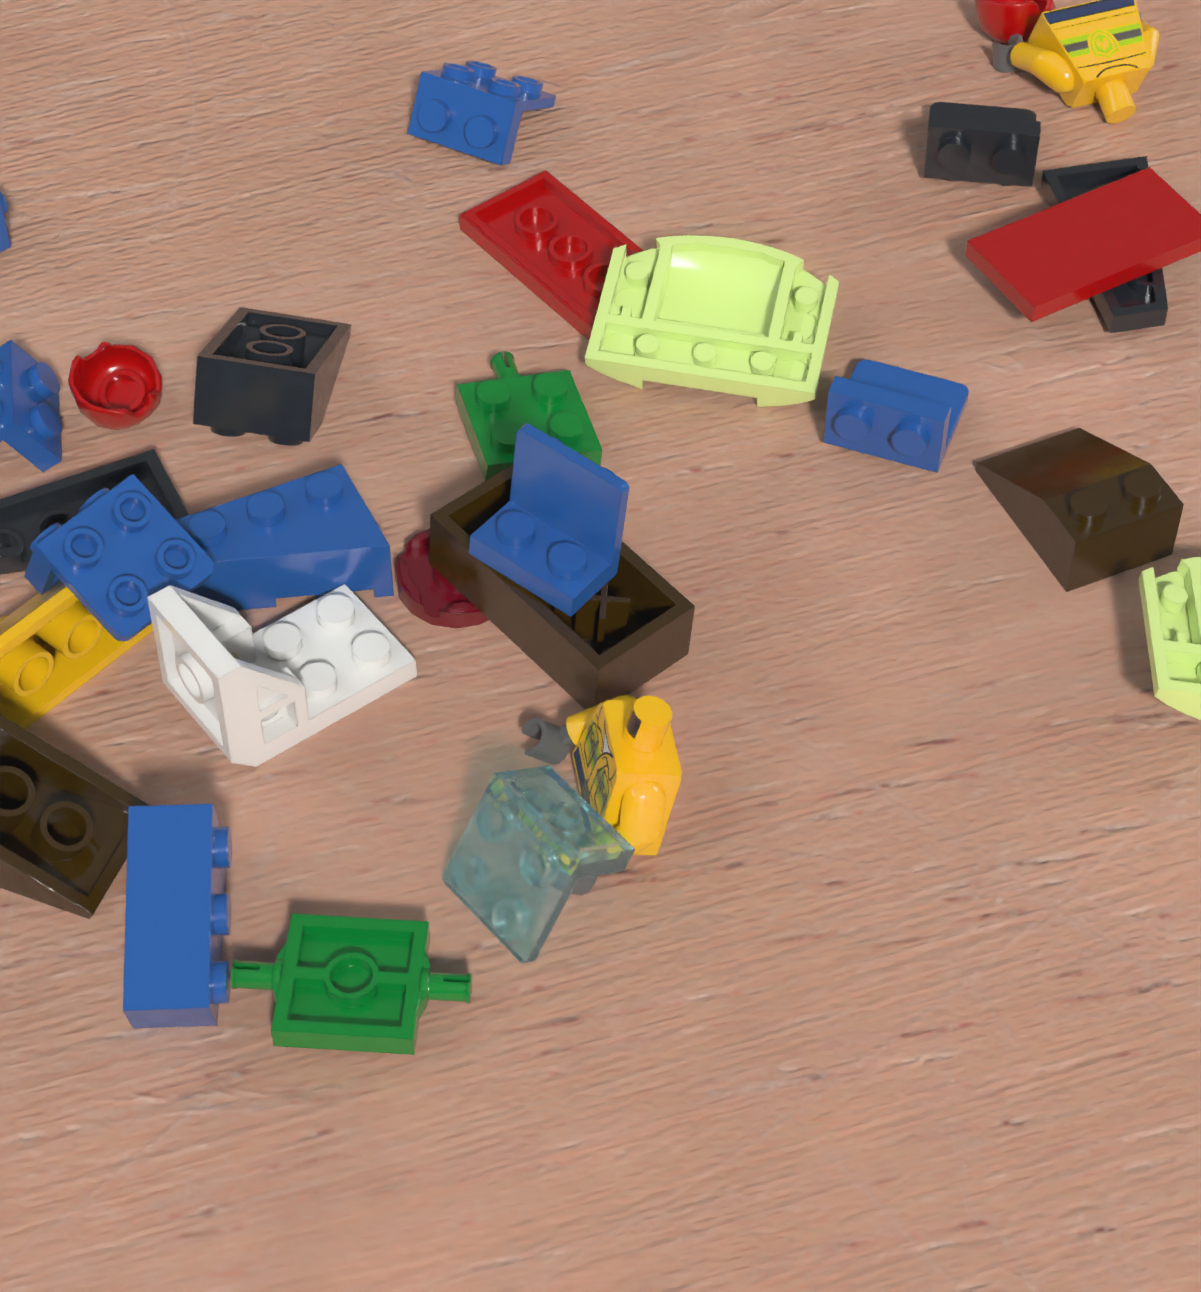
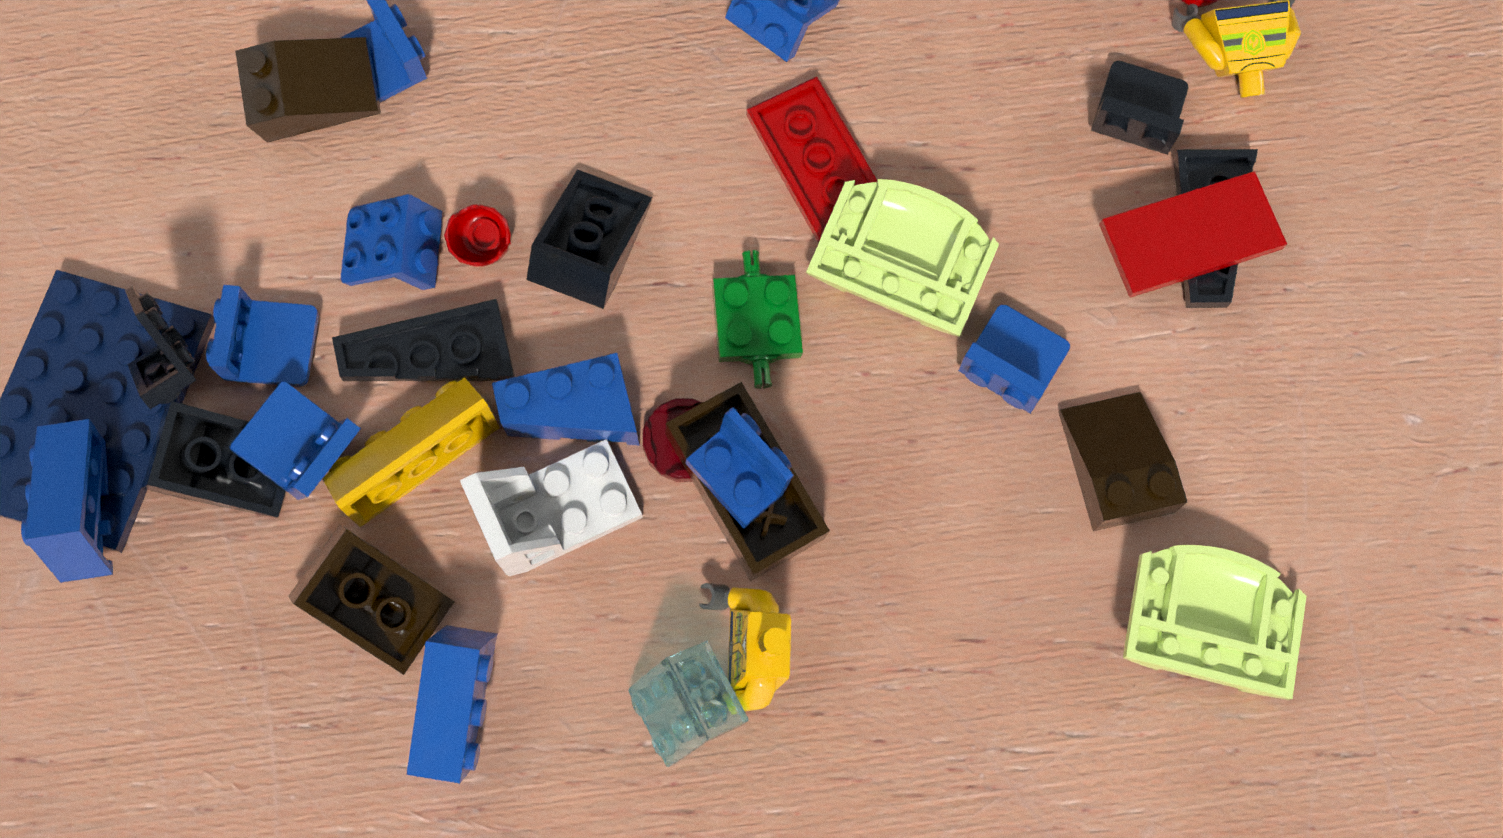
camera: 10 degrees right, 25 degrees up
blue bracket [24,474,214,641] -> none
green plate [231,913,472,1055] -> none

